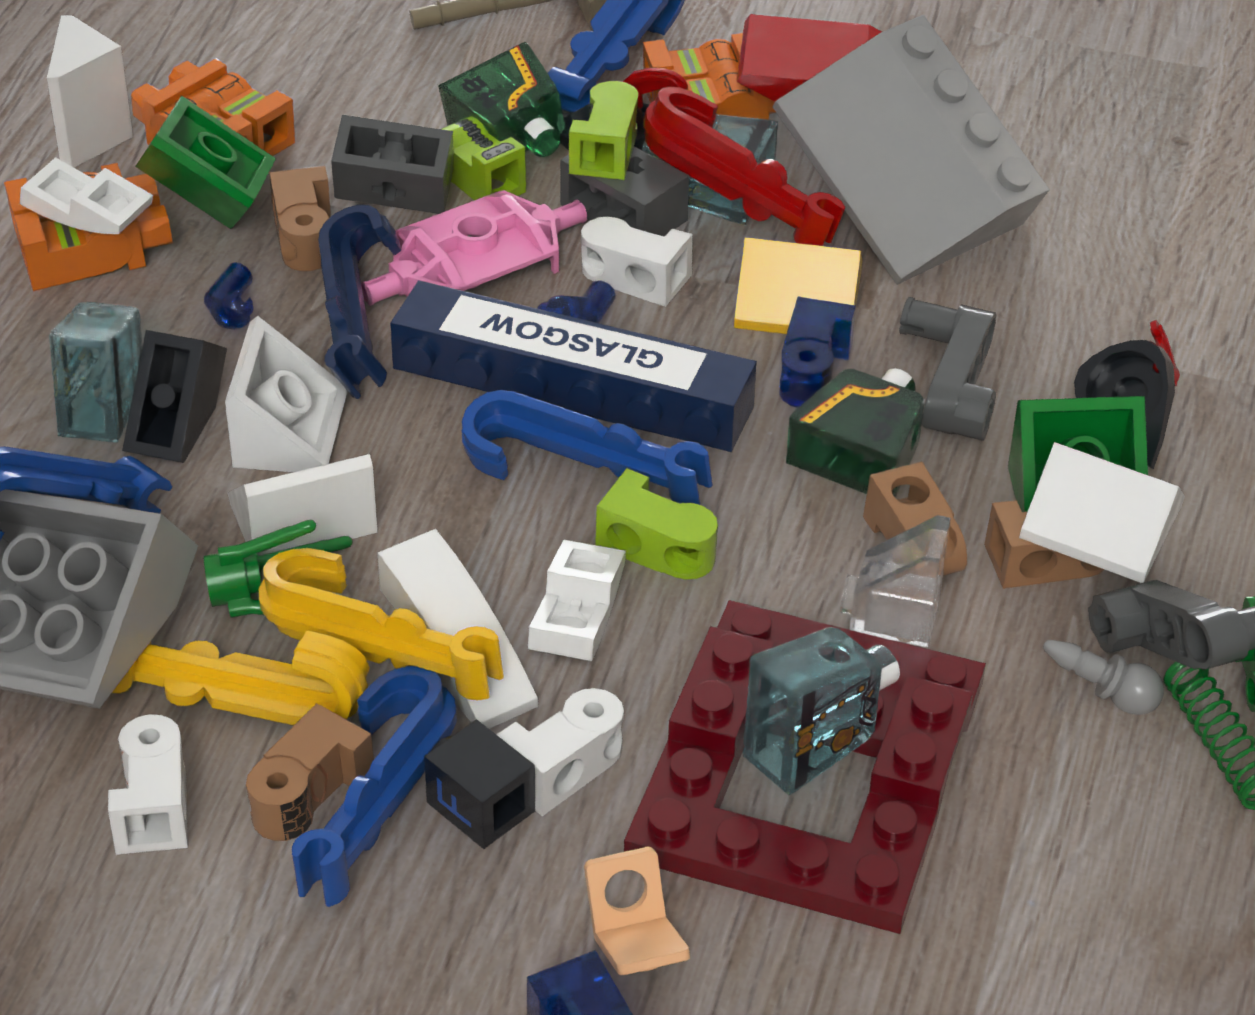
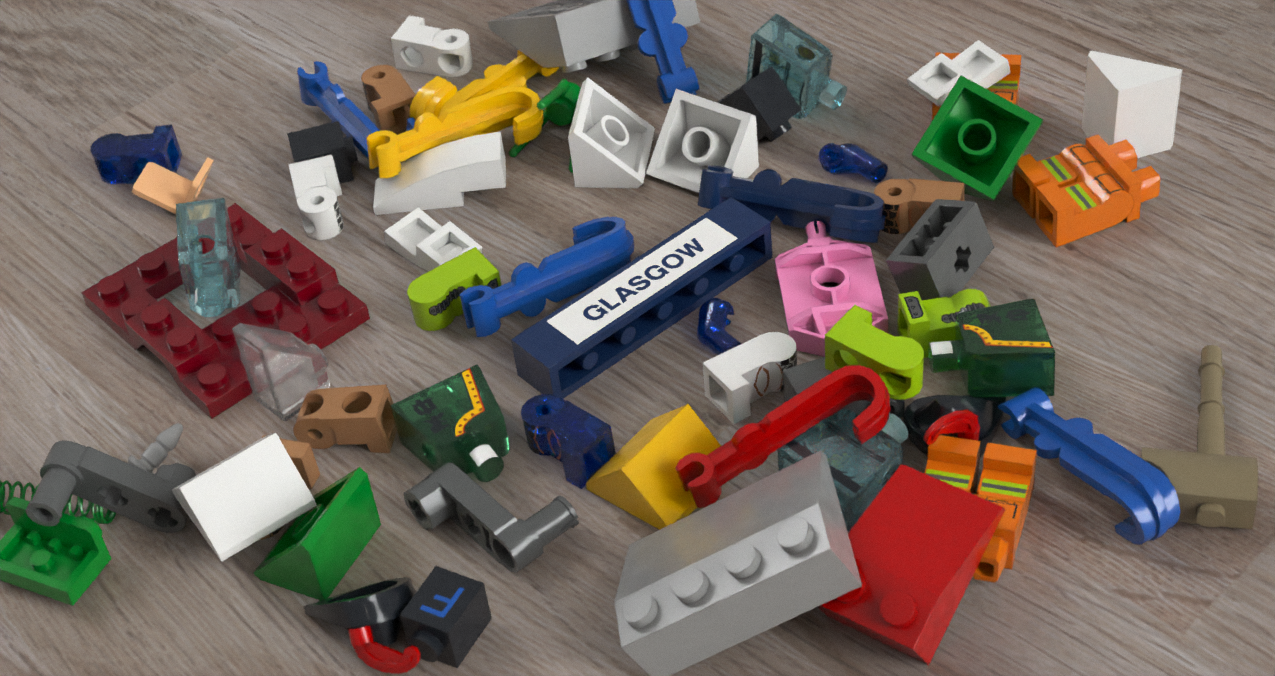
camera: 125 degrees right, 0 degrees up
none -> black brick [400,566,492,668]

